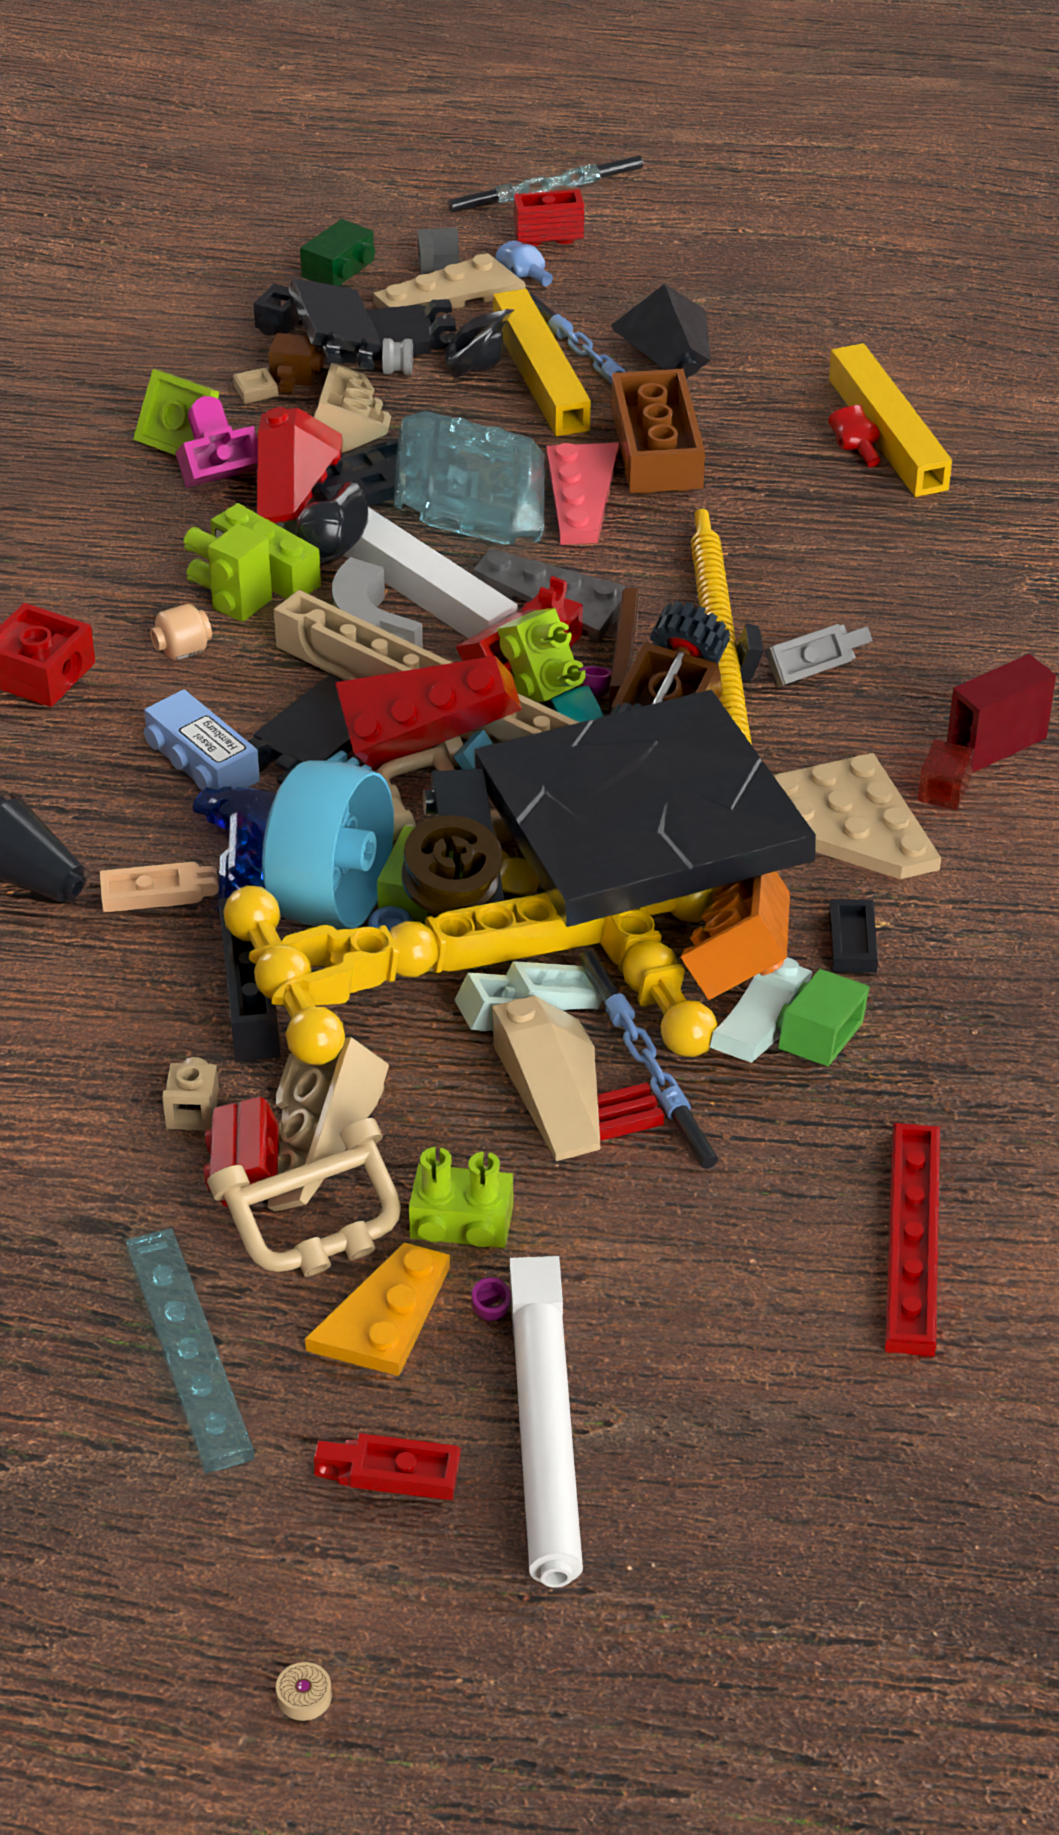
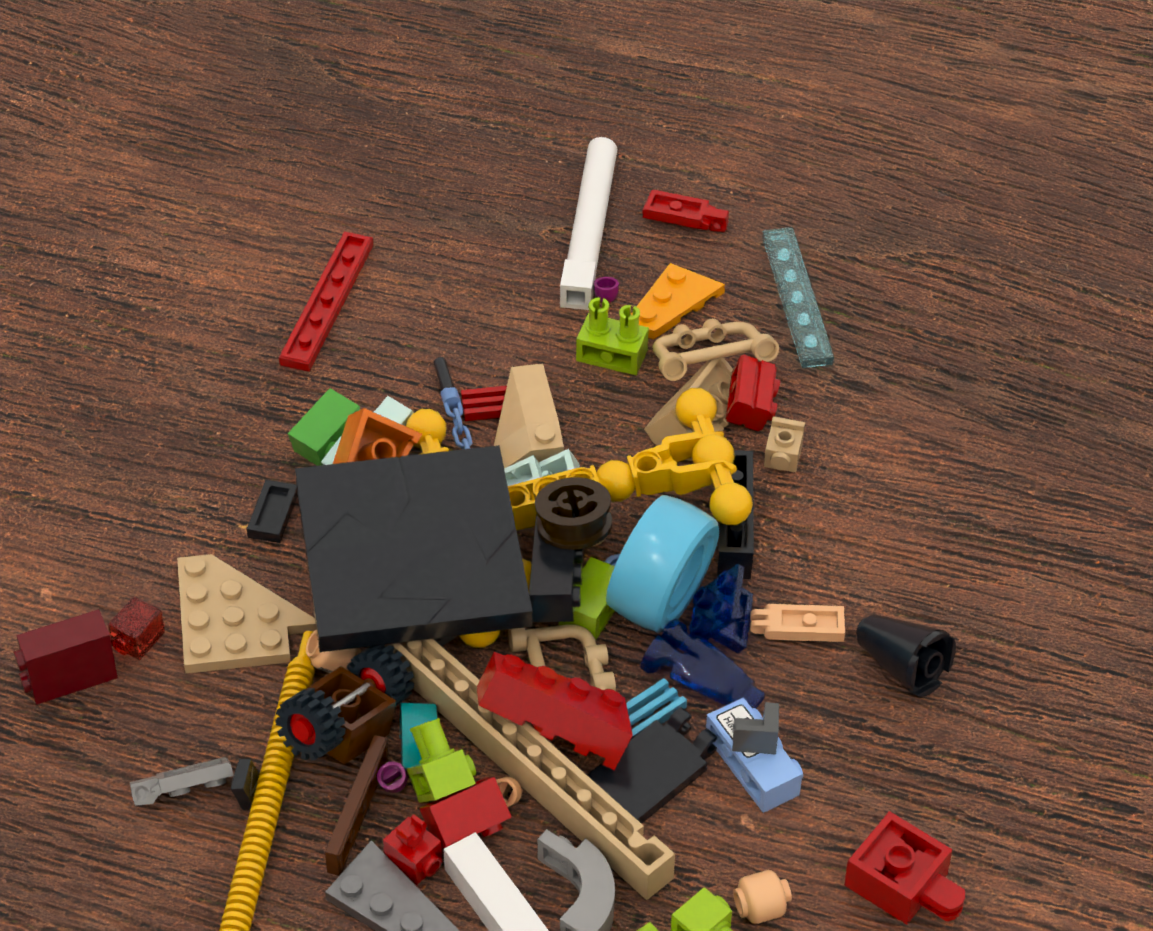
camera: 170 degrees left, 5 degrees up
tan tile [276,1662,332,1720] -> none
none -> dark grey panel [732,702,779,754]

